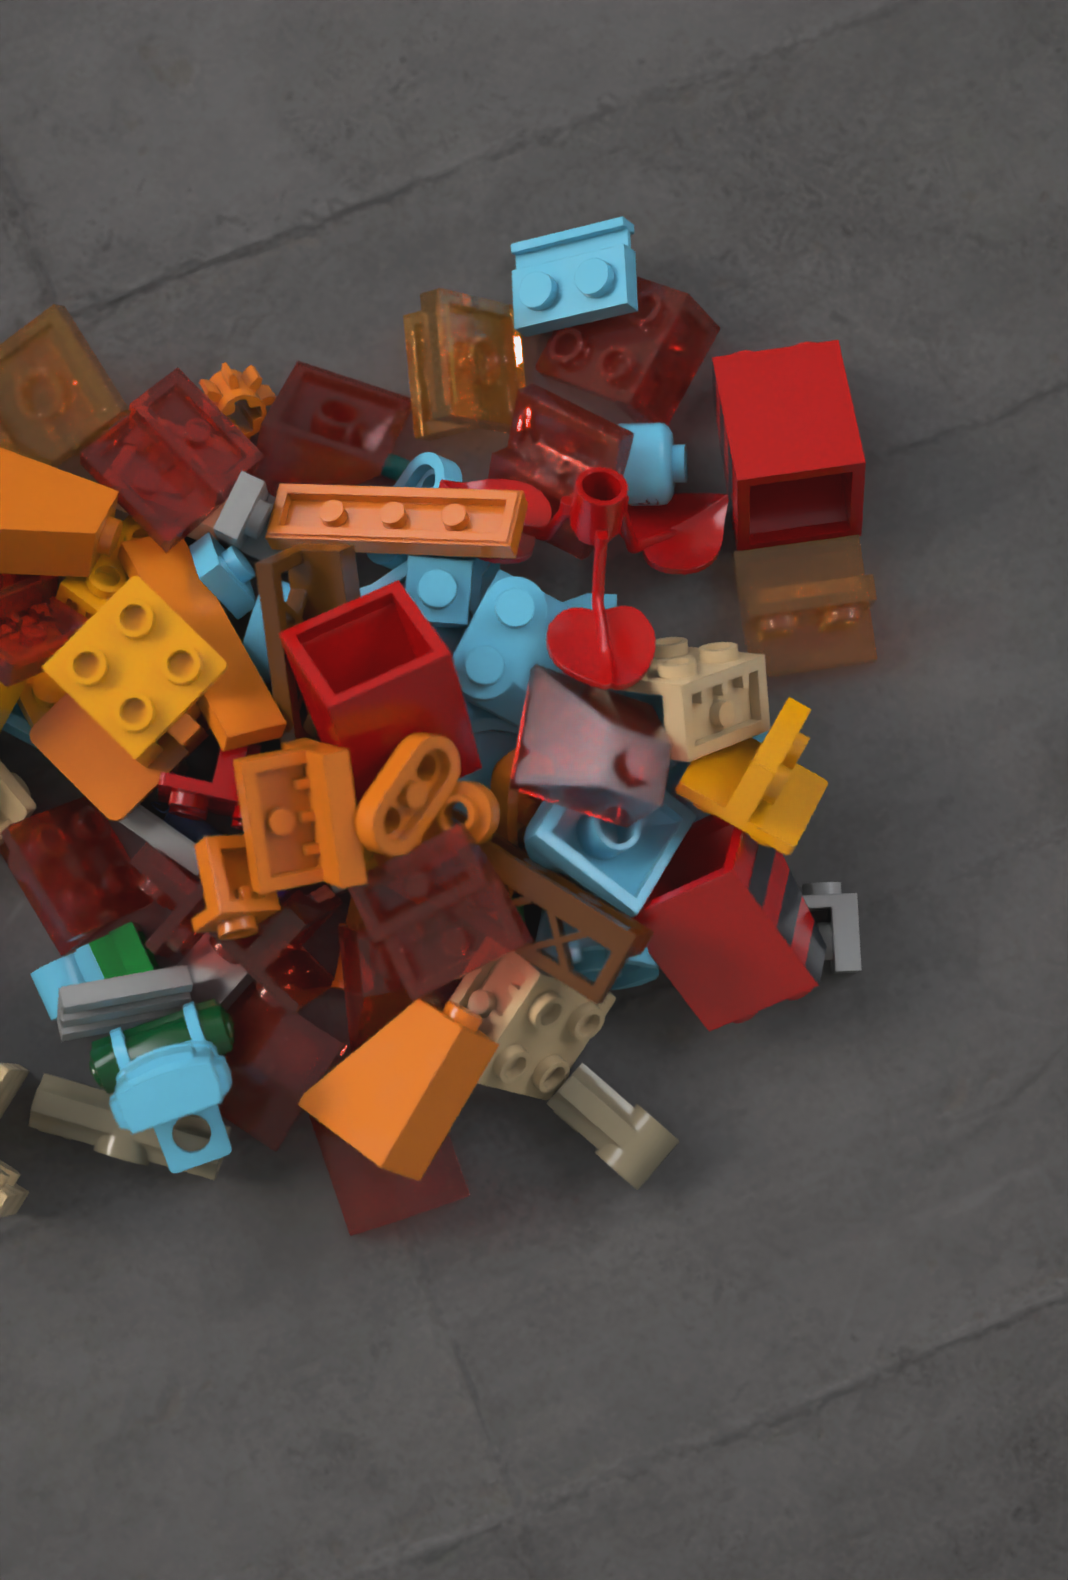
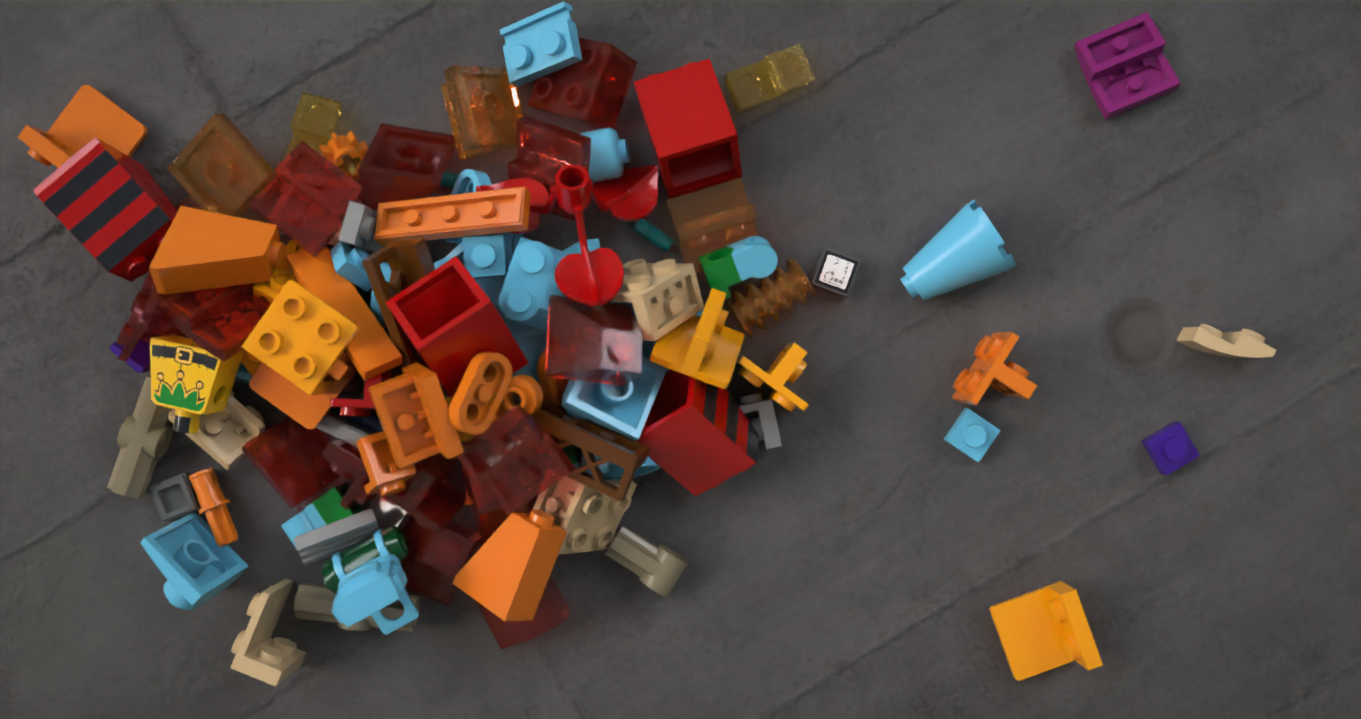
camera: 10 degrees left, 5 degrees up
none -> clear yellow slope [280,92,342,180]
none -> teal piece [626,219,681,256]
none -> leg [698,235,778,299]
none -> clear yellow slope [723,43,815,113]
none -> clear orange piece [727,258,816,338]
none -> light orange bracket [736,343,809,412]
none -> tile [810,247,861,298]

